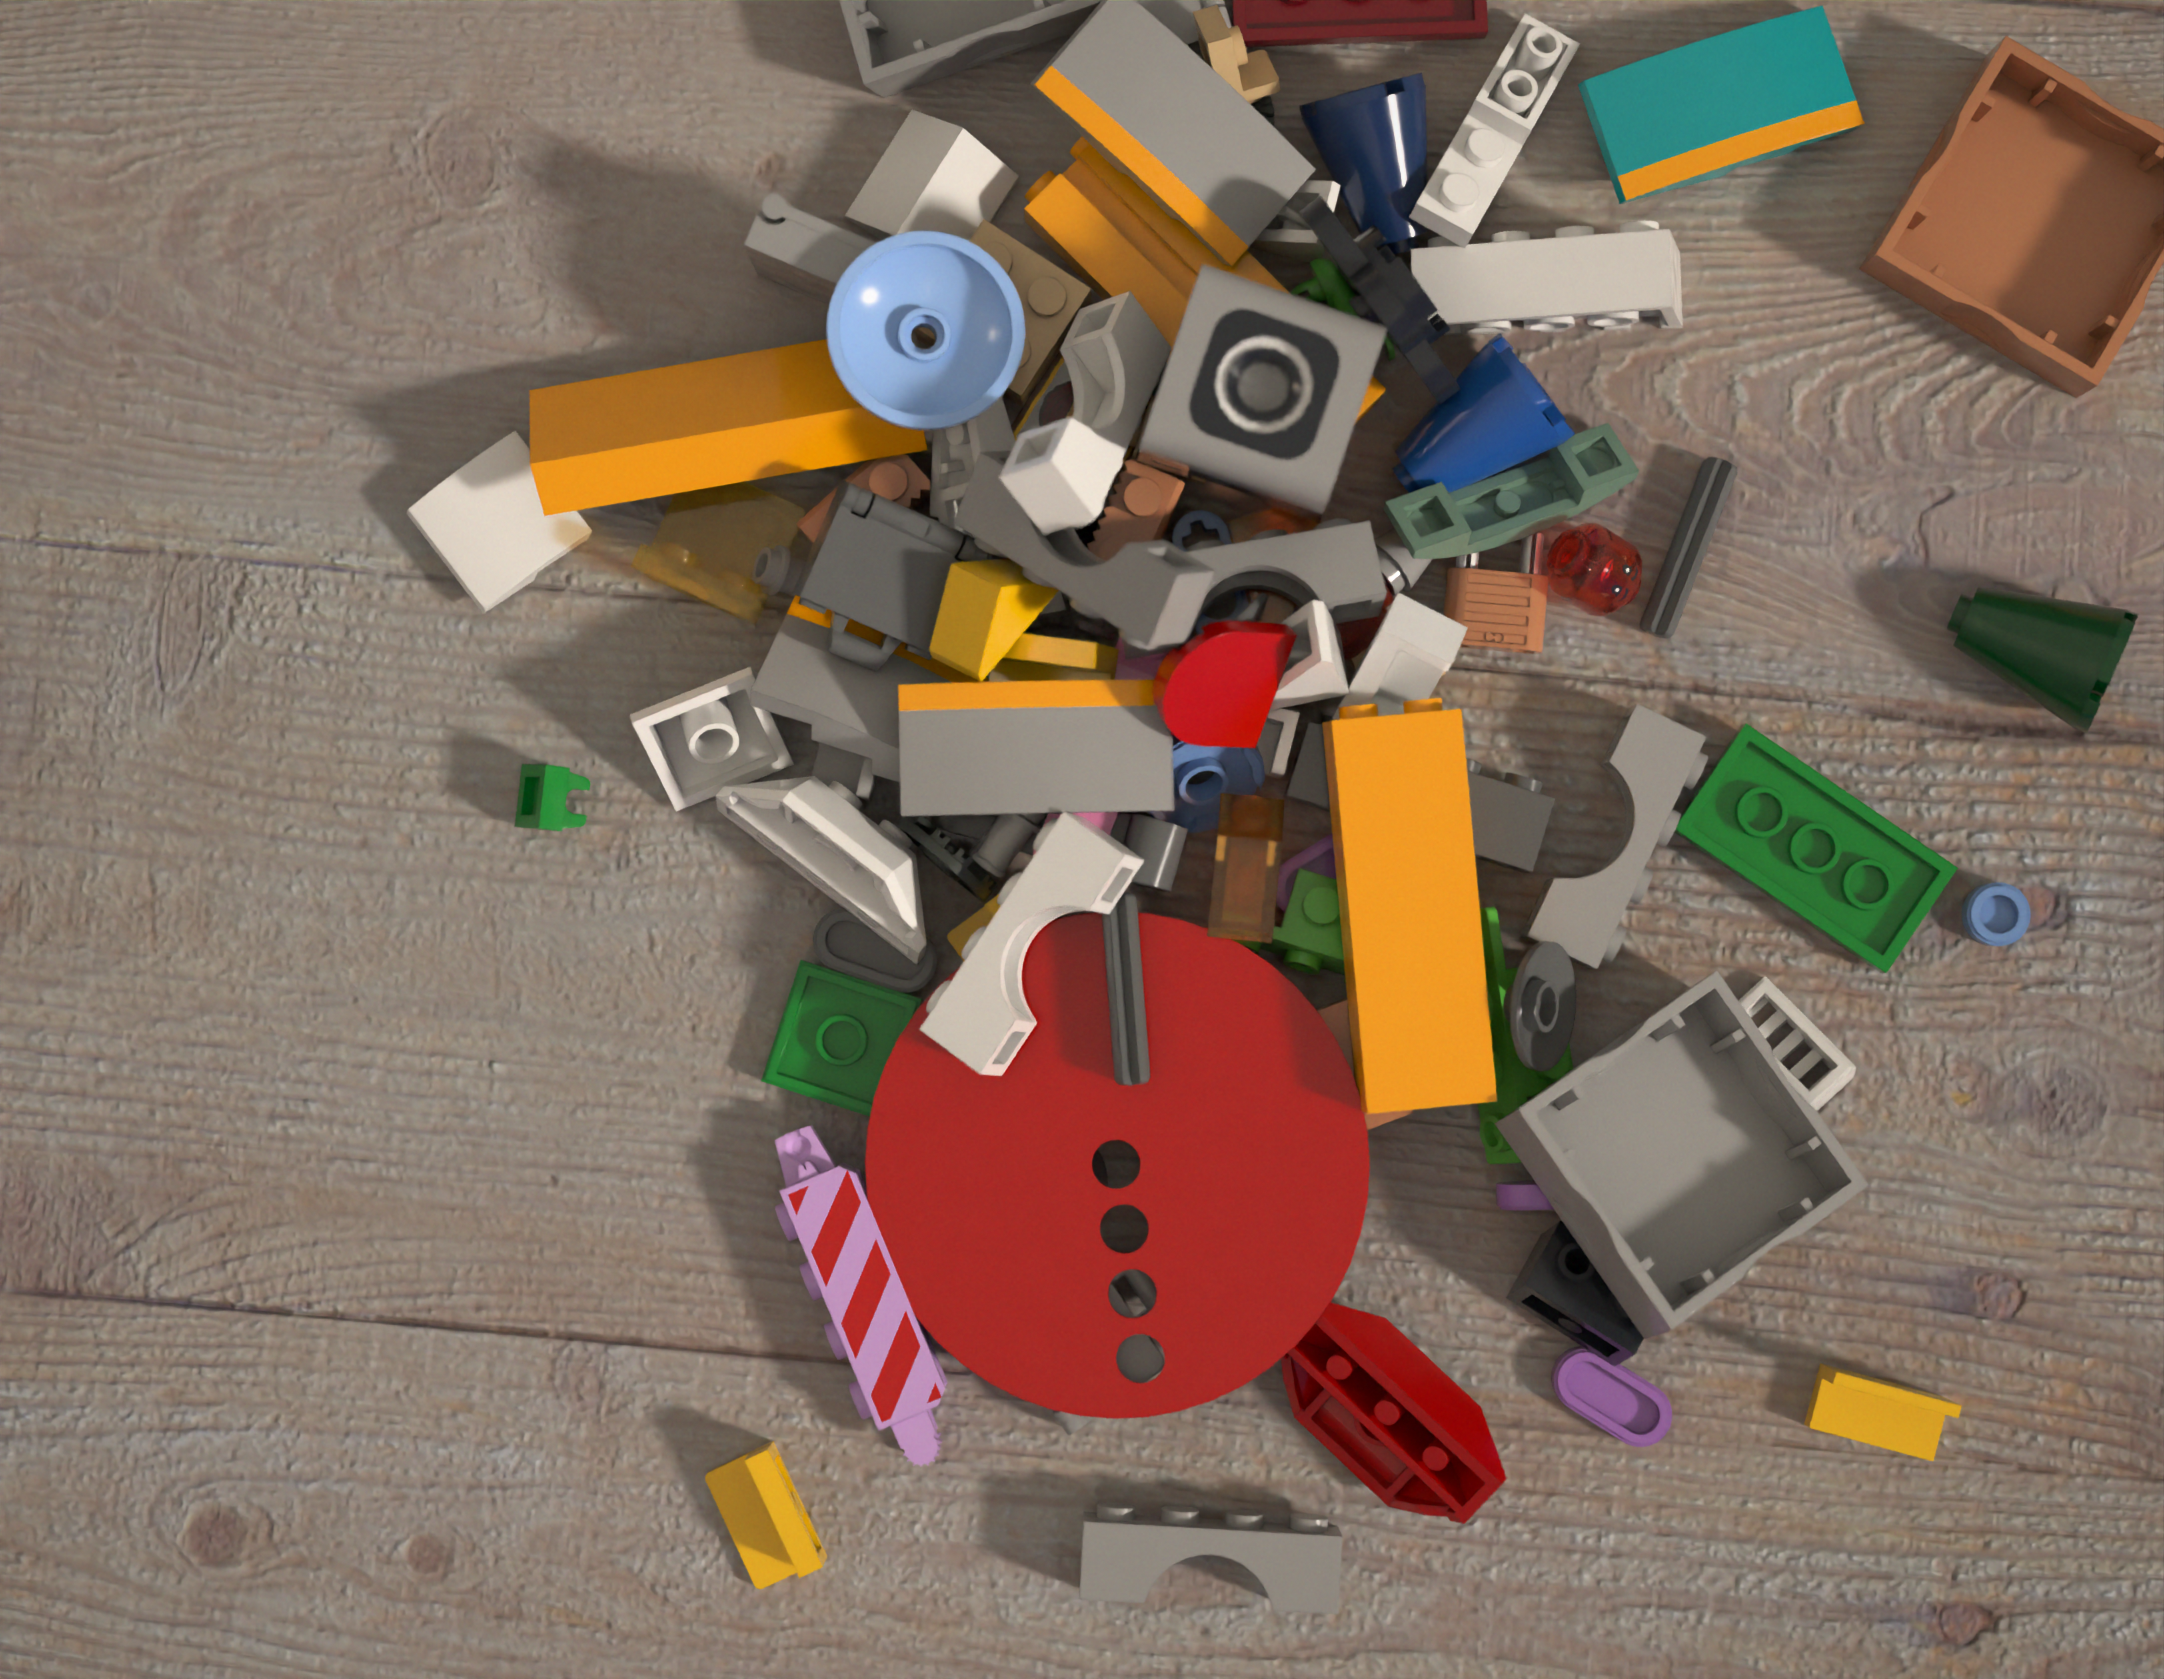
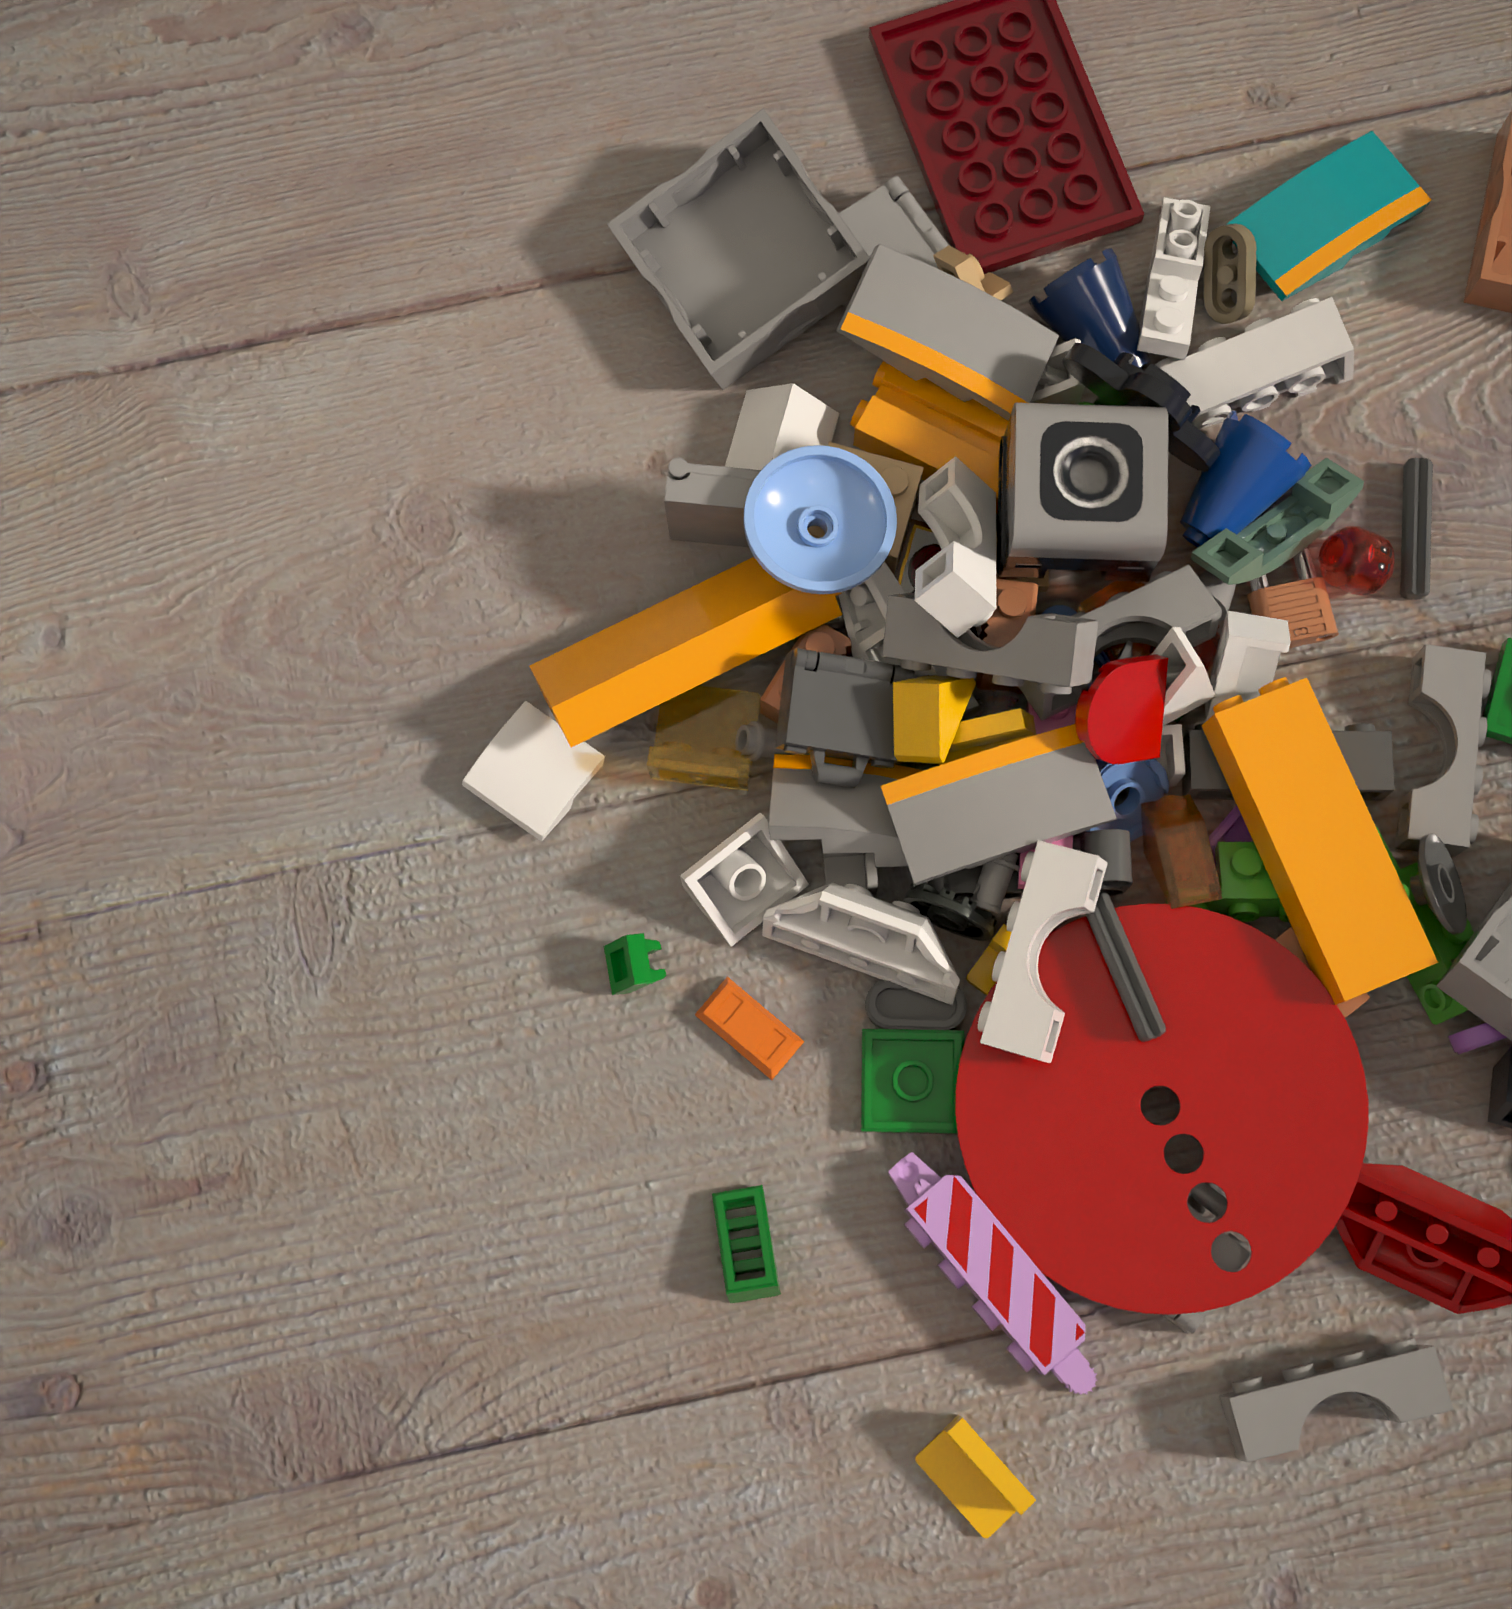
camera: 15 degrees left, 10 degrees down
none -> orange tile [695,976,805,1080]
none -> green slope [712,1185,781,1303]
none -> dark tan plate [1204,223,1256,324]

